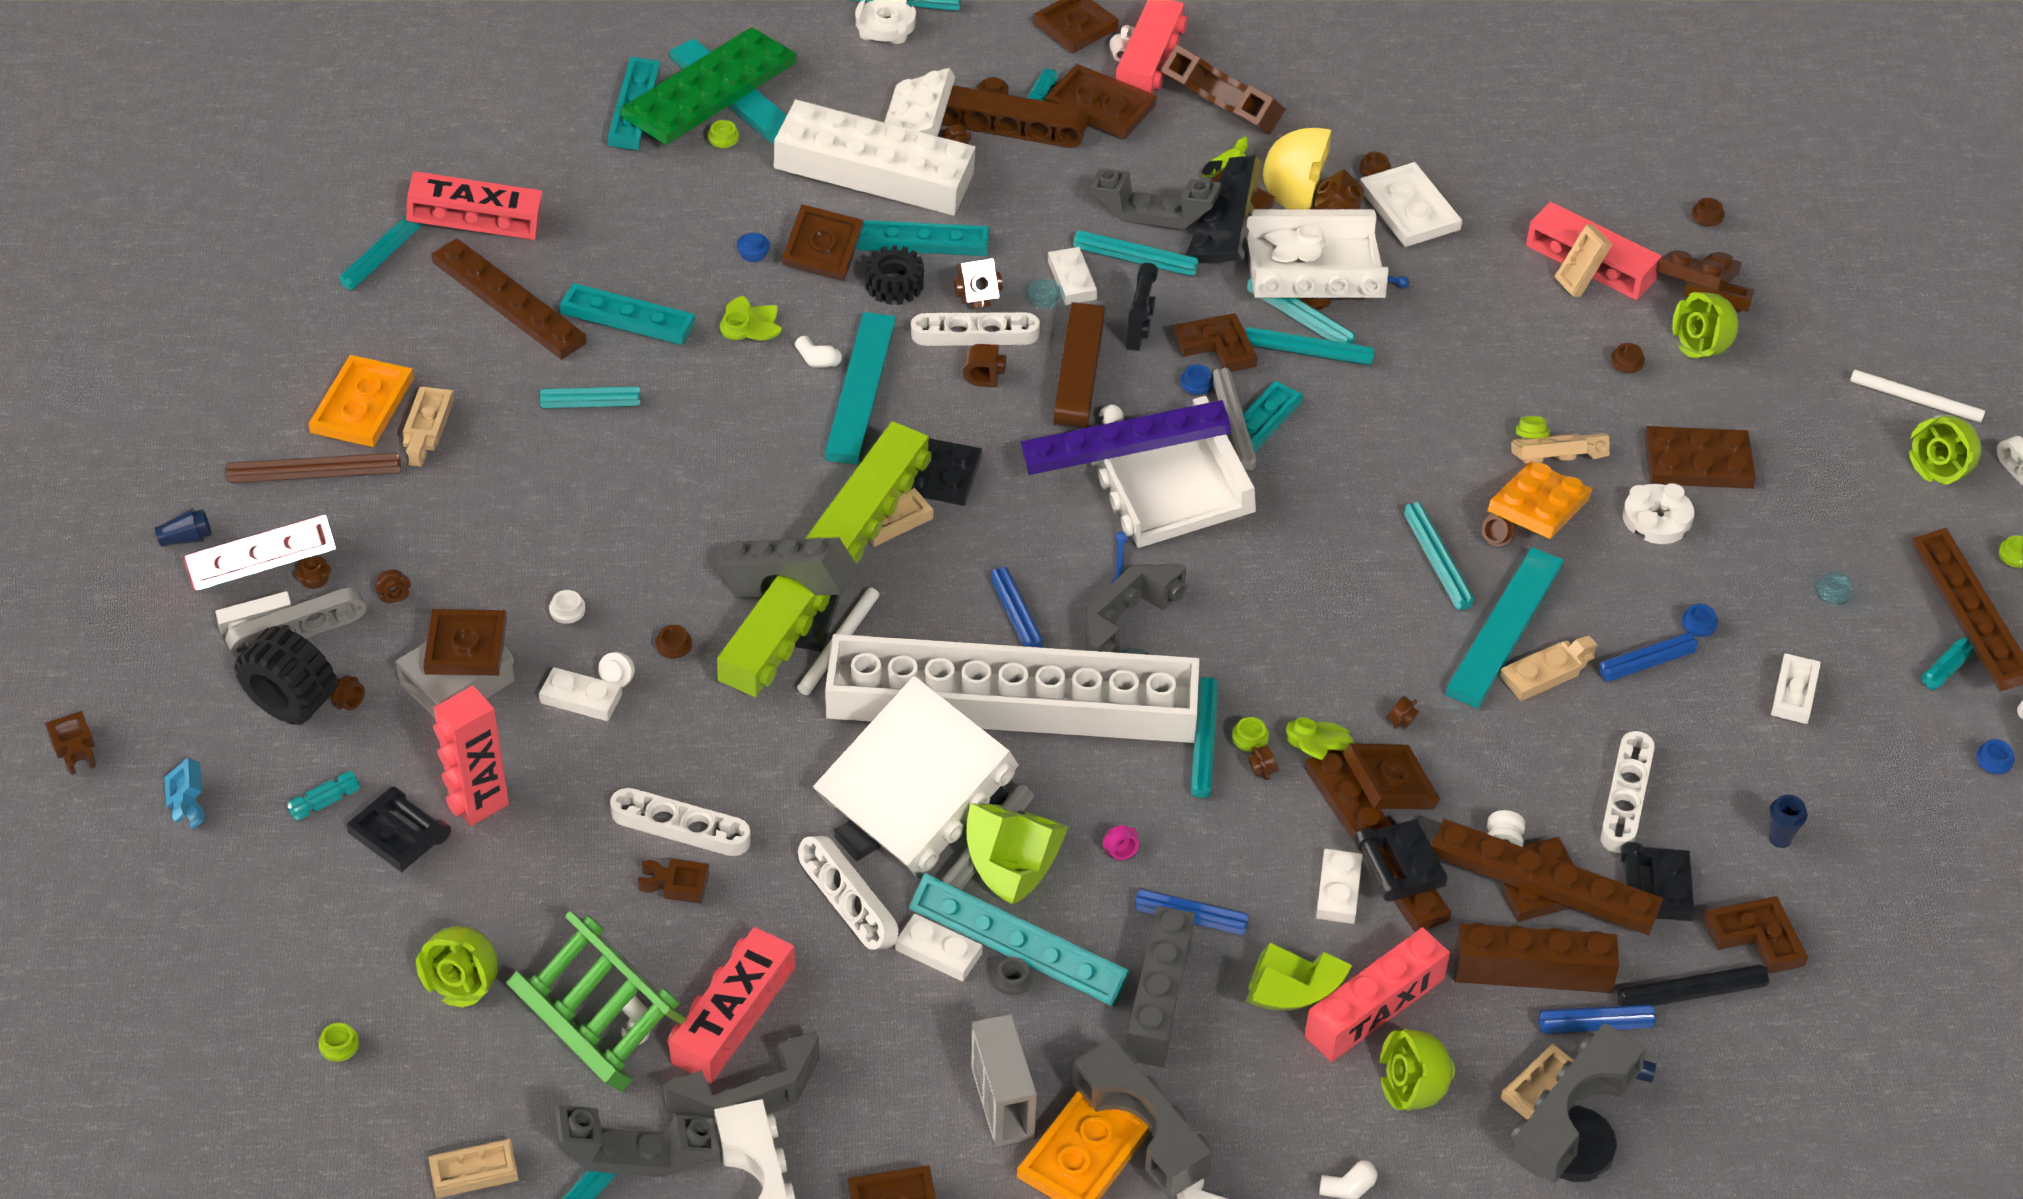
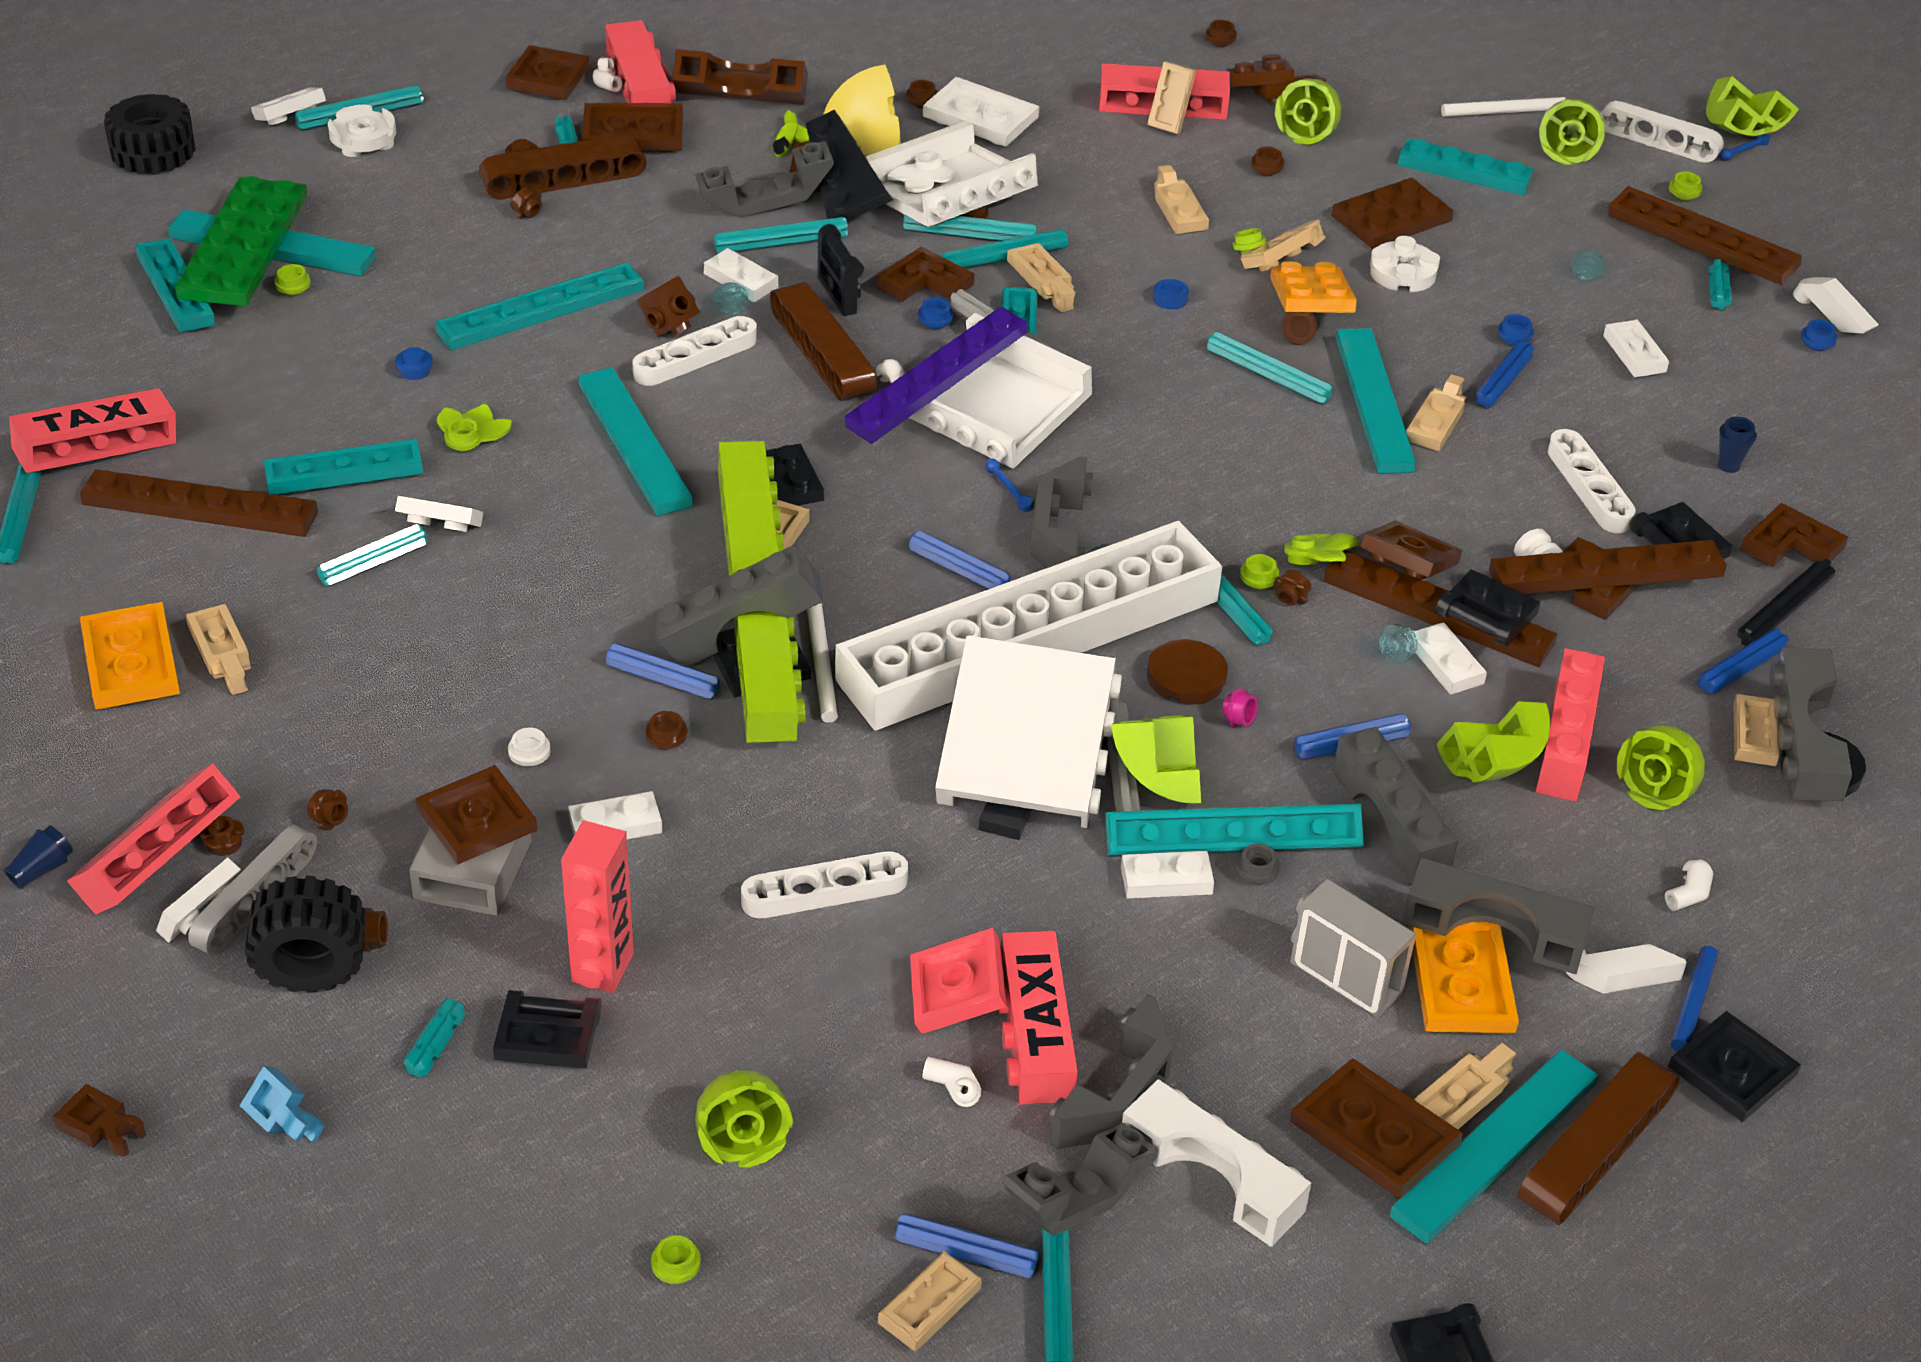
camera: 35 degrees left, 5 degrees down
reddish brown axle [226,453,401,483] -> none
bright green fence [506,911,687,1092] -> none
white plate [599,652,635,688] -> none
reddish brown plate [638,859,710,903] -> none
white brick [774,99,976,216] -> none
reddish brown plate [782,204,864,281] -> none
white arm [795,336,842,368] -> none
white beam [798,836,898,950] -> none
black tyre [865,246,924,305] -> none
white plate [884,68,955,136] -> none
reddish brown plate [963,344,1006,388] -> none
reddish brown brick [1314,169,1364,210] -> none
reddish brown plate [1386,695,1419,729] -> none
reddish brown brick [1454,923,1619,993] -> none
none -> white plate [395,496,483,532]
none -> axle [606,643,720,700]
none -> axle [895,1213,1038,1278]
none -> coral plate [910,927,1006,1034]
none -> tan hinge [1007,243,1076,312]
none -> reddish brown tile [1147,639,1228,705]
none -> blue tile [1153,279,1189,310]
none -> tan hinge [1154,165,1209,234]
none -> clear light blue plate [1379,624,1418,664]
none -> teal plate [1398,138,1534,196]

